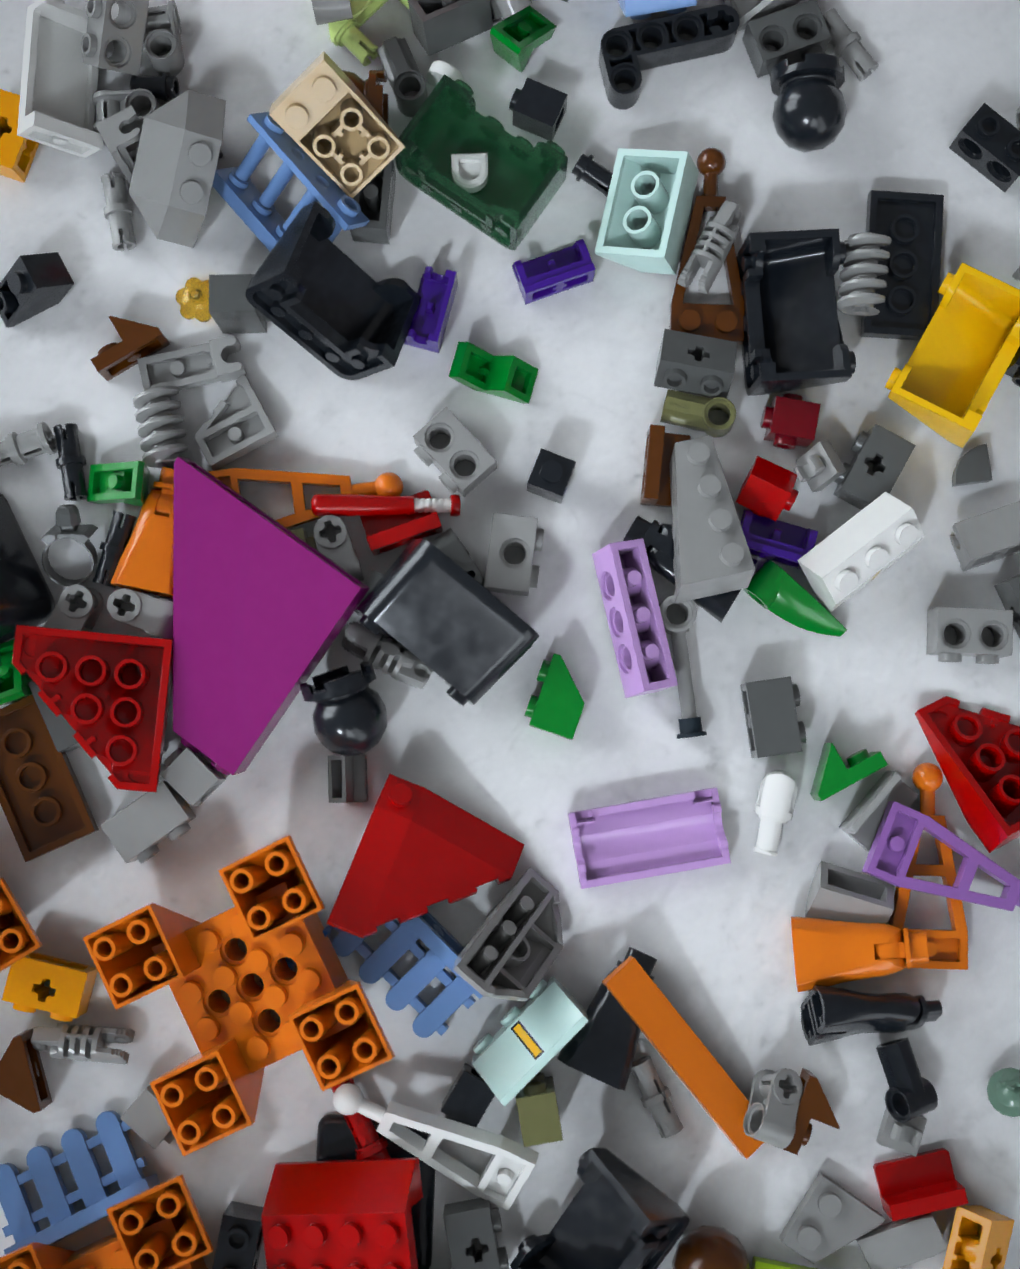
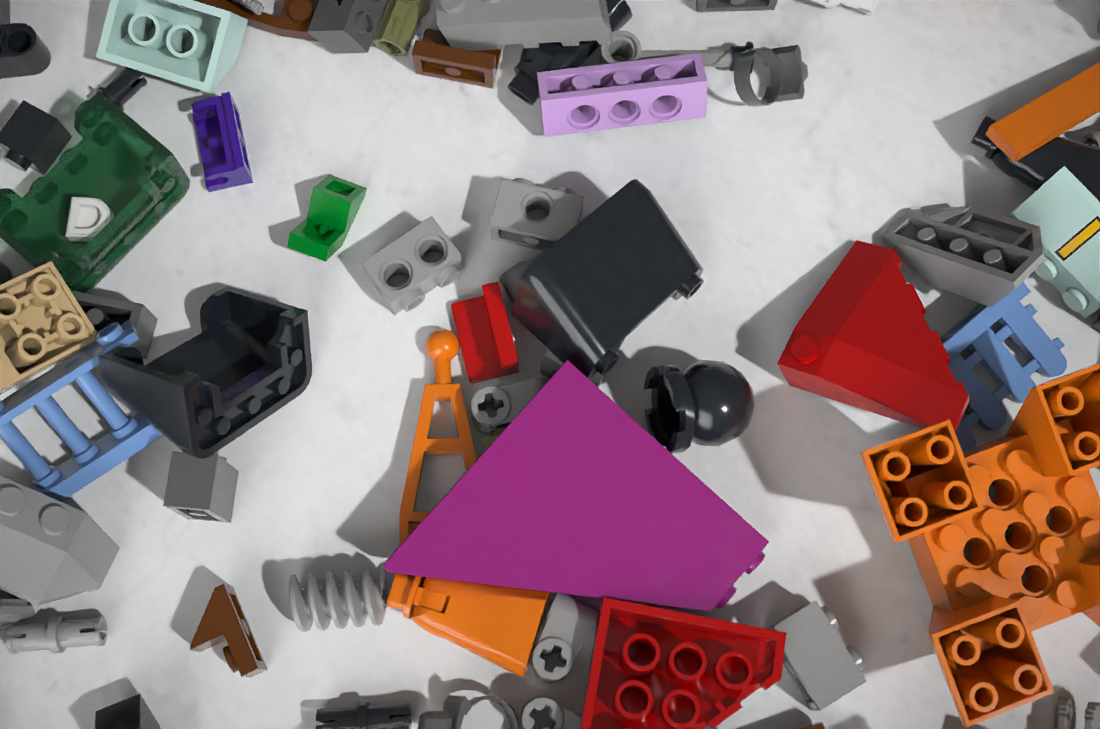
camera: 85 degrees left, 10 degrees down
green slope [87,461,150,507] -> none
black pin [92,510,137,588] -> none
light grey plate [137,336,247,391] -> none
light grey brick [160,747,226,807] -> none
clear yellow plant [176,277,212,322] -> none
light grey wing [194,374,279,471] -> none
red piece [311,494,461,517] -> none
dark grey piece [328,754,368,803] -> none
light grey hinge [341,621,433,689] -> none
dark purple hinge [404,266,458,353] -> none
green slope [524,653,585,740] -> none
black brick [527,448,576,504] -> none
lavender gear [568,788,731,889] -> none
none -> dark grey piece [734,45,808,107]

